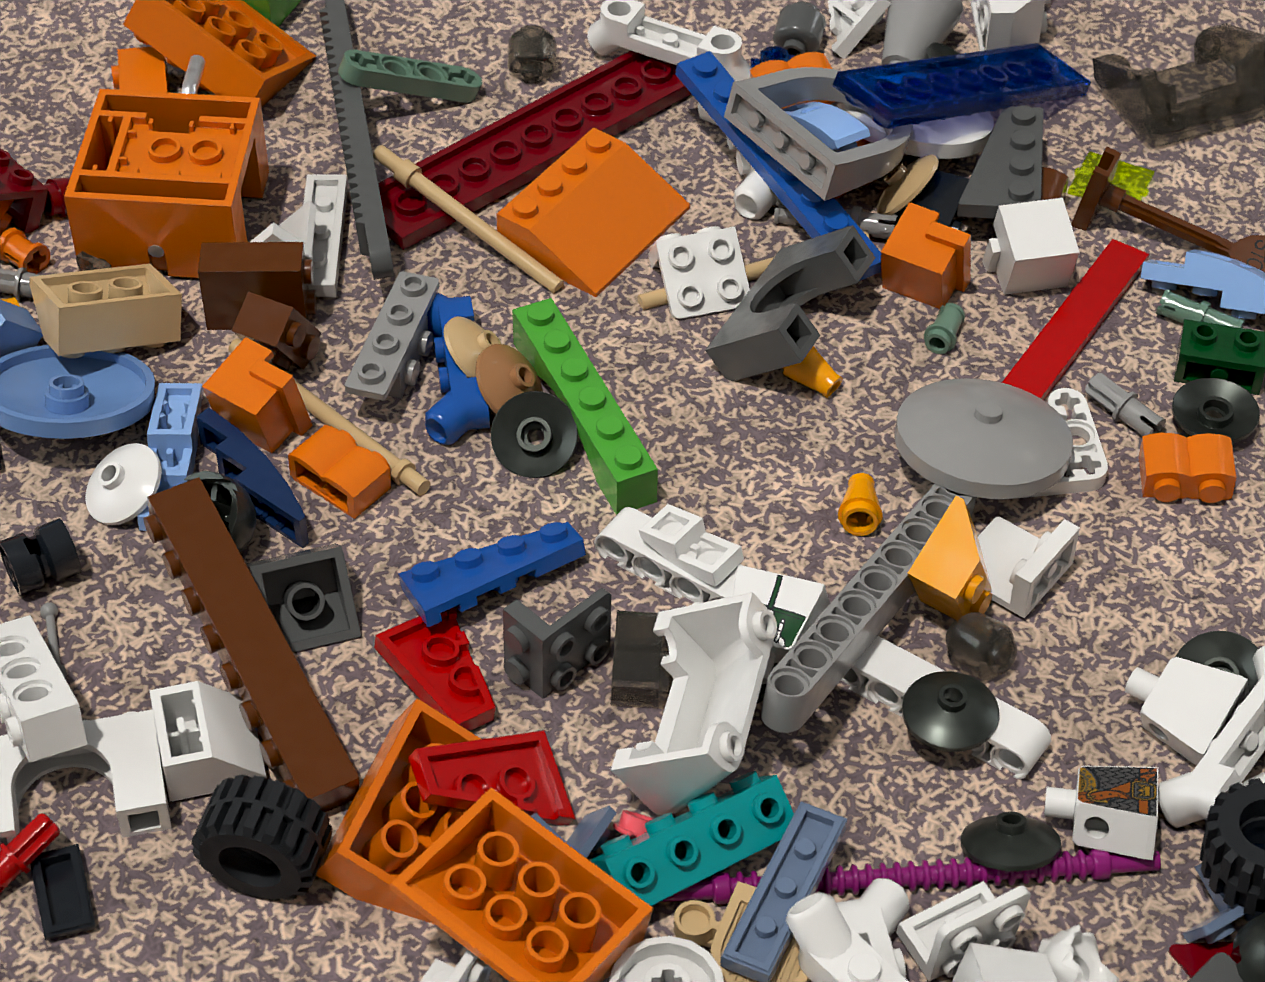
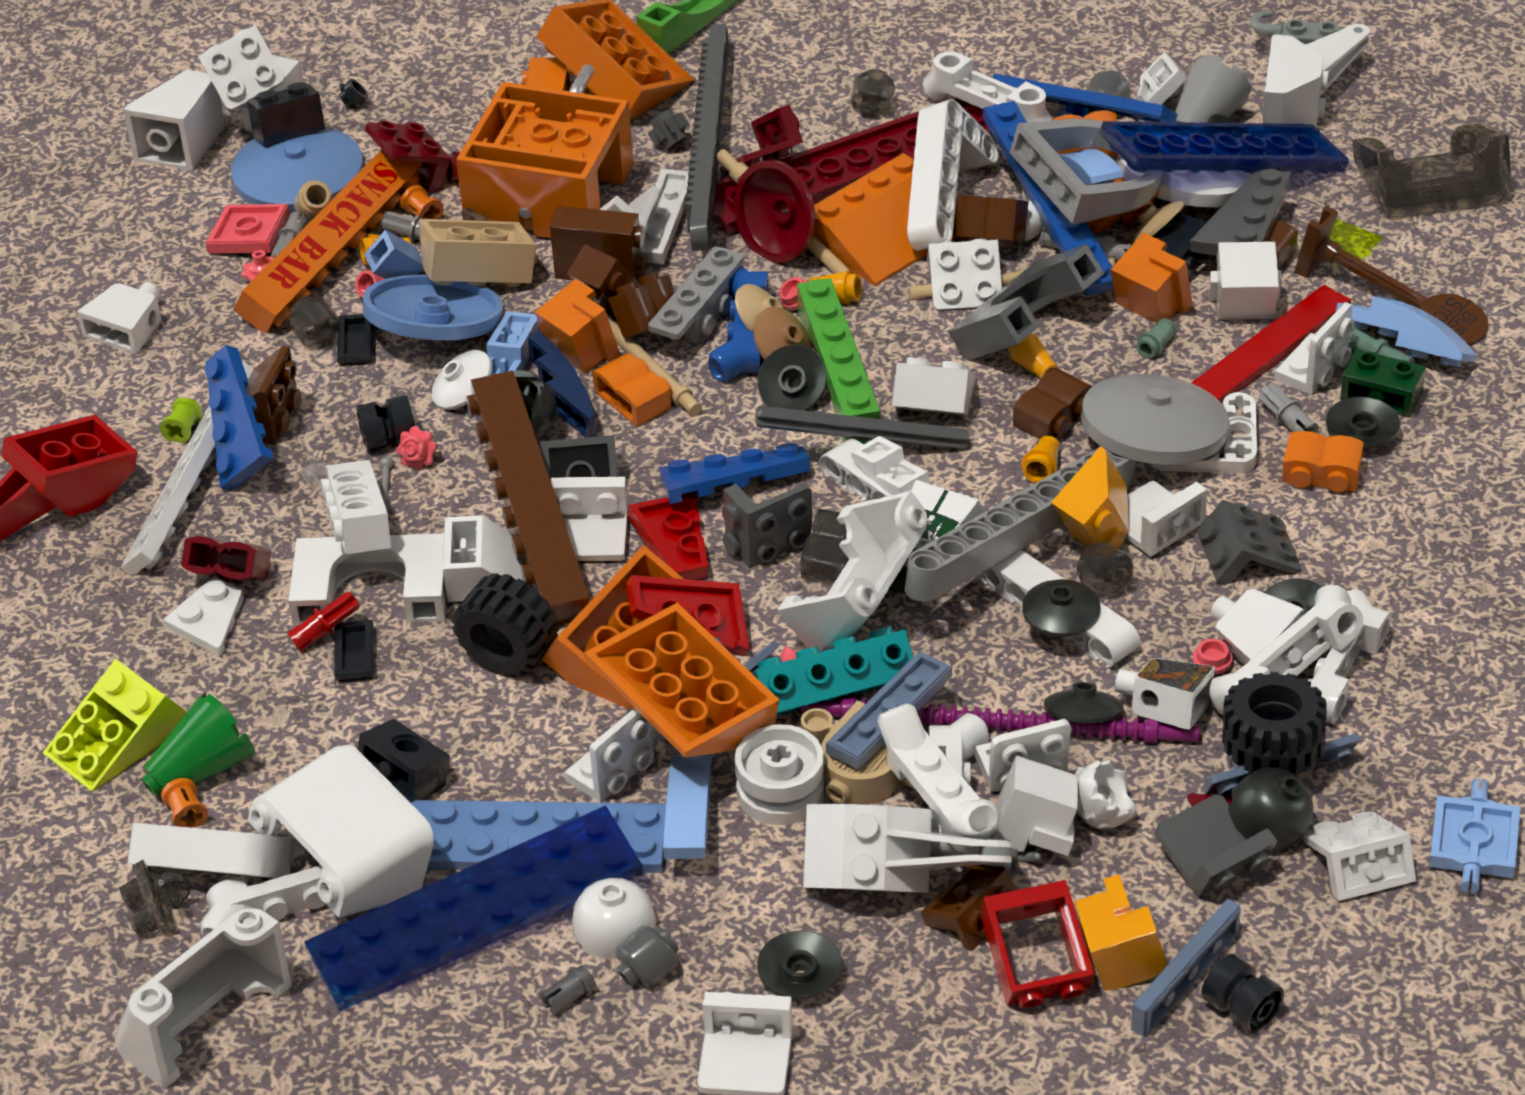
camera: 15 degrees right, 5 degrees down
sand green beam [338,49,482,103] -> none
none -> coral plant [396,426,438,470]
none -> white bracket [551,477,628,561]
none -> reddish brown brick [608,271,675,338]
none -> dark grey gear [647,109,690,150]
none -> dark red bracket [719,104,803,174]
none -> dark red dish [734,160,815,263]
none -> dark grey axle [755,406,969,450]
none -> coral plate [779,277,808,311]
none -> light orange cone [809,270,862,305]
none -> white slope [892,357,976,416]
none -> white beam [907,99,999,251]
none -> reddish brown brick [953,195,1029,248]
none -> blue tile [993,73,1178,126]
none -> reddish brown brick [1013,368,1092,439]
none -> coral plate [1193,639,1232,675]
none -> dark grey bracket [1197,500,1301,584]
none -> white bracket [1274,302,1354,395]

